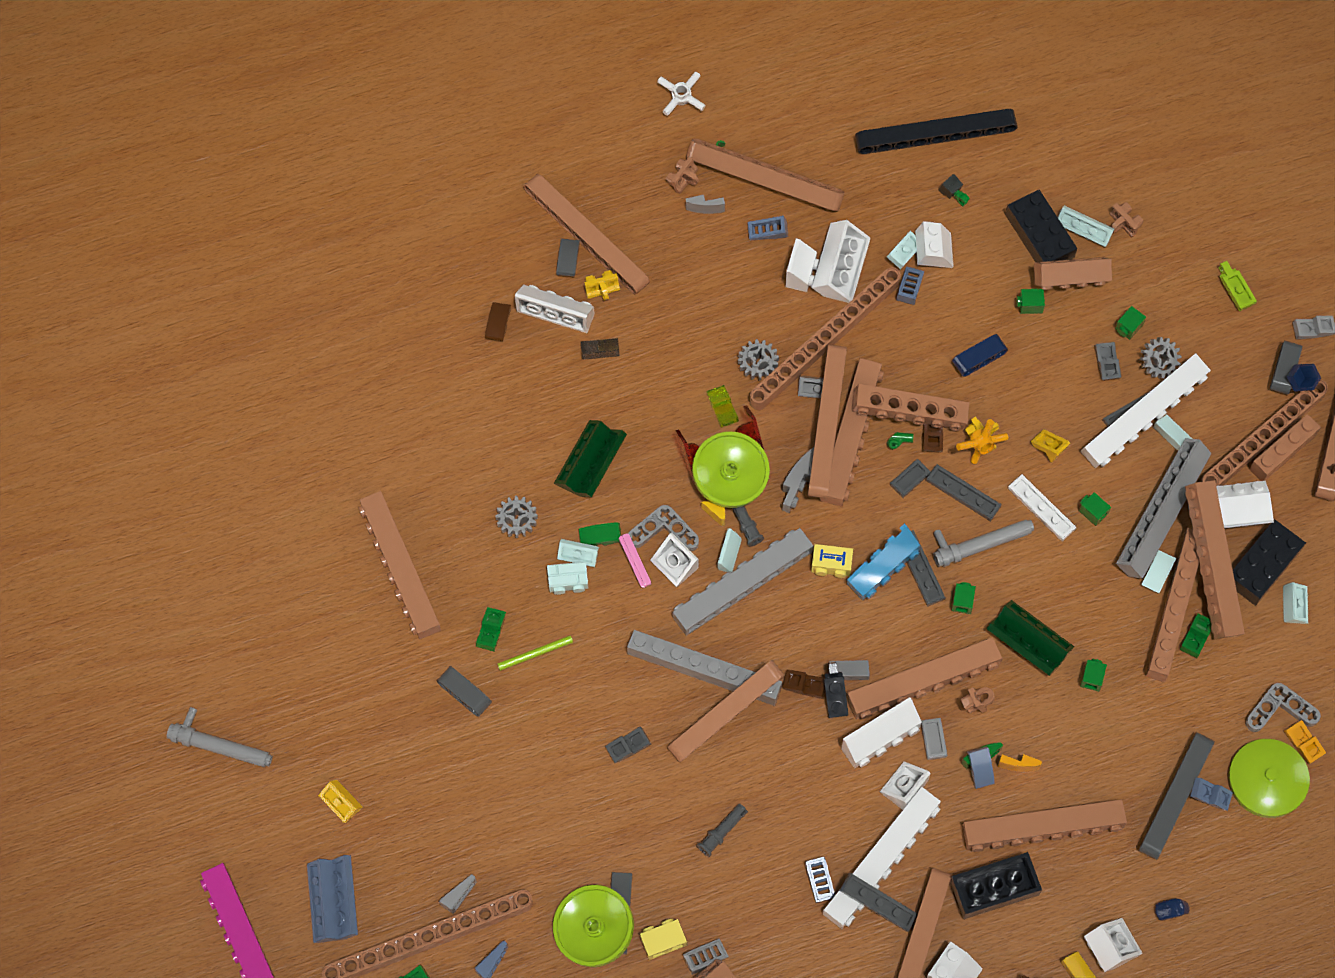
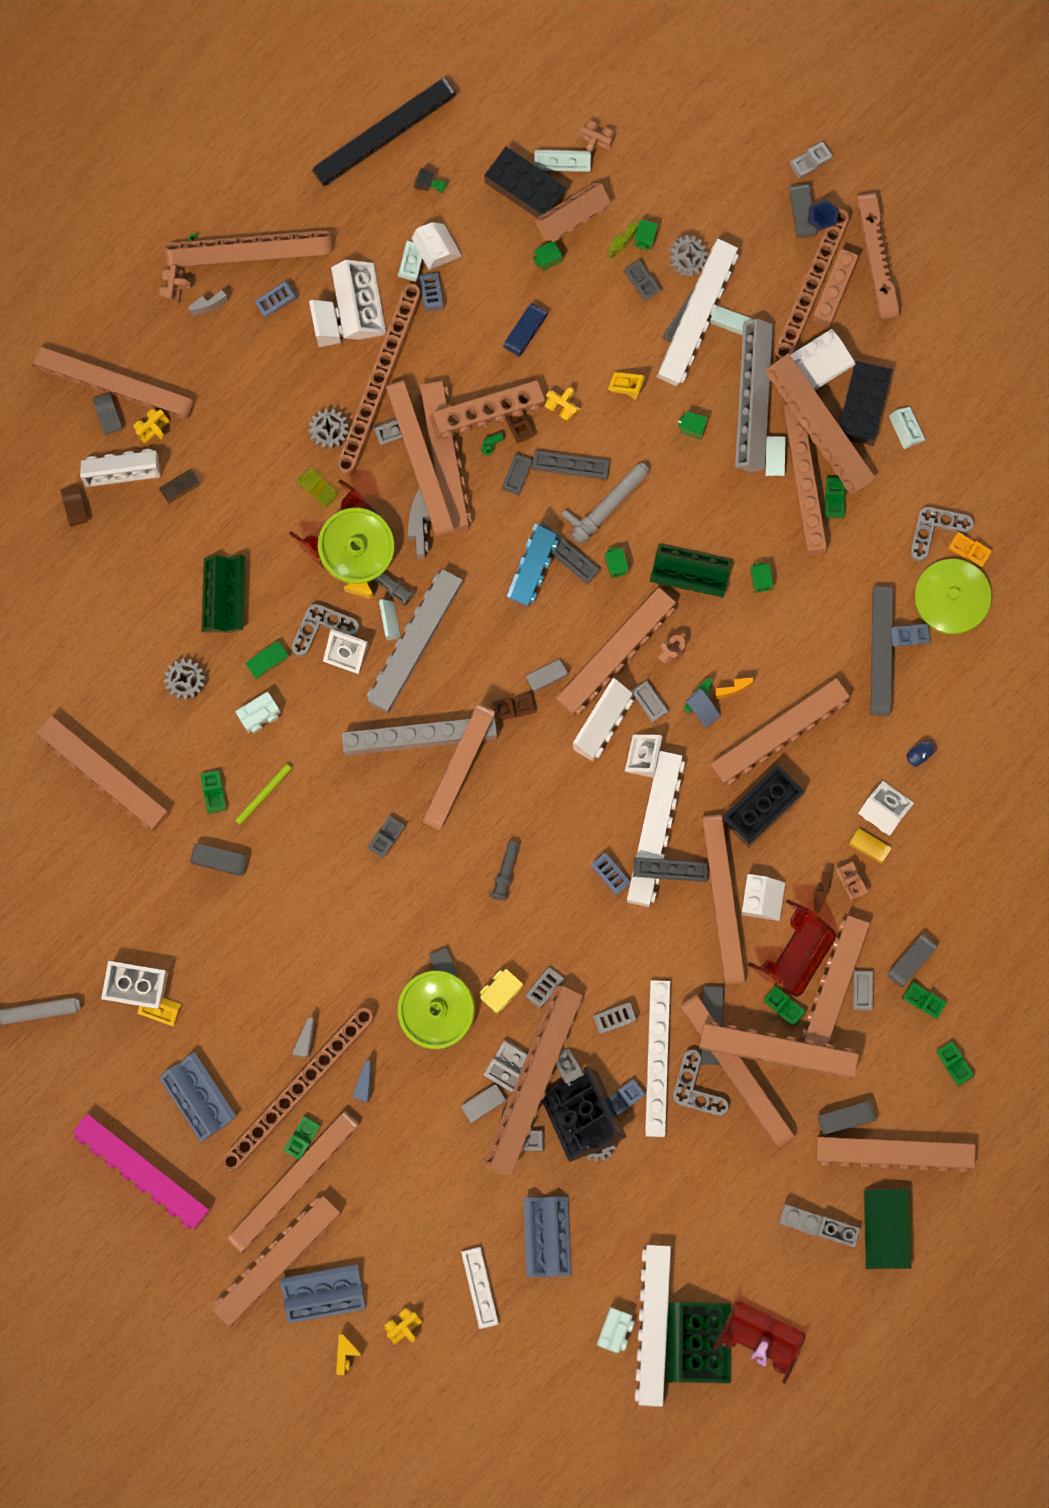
camera: 20 degrees left, 10 degrees up
light aqua plate [557,539,599,567] -> none
bright pink axle [619,534,651,588] -> none
white bar [657,72,706,116] -> none
light yellow brick [811,544,853,578] -> none
black hinge [824,662,849,718] -> none
light orange bar [956,419,1009,464] -> none
white tile [1008,475,1076,541] -> none
lime hinge [1218,261,1257,311] -> none
none -> white slope [101,961,168,1009]
none -> clear neon green slope [608,222,638,258]

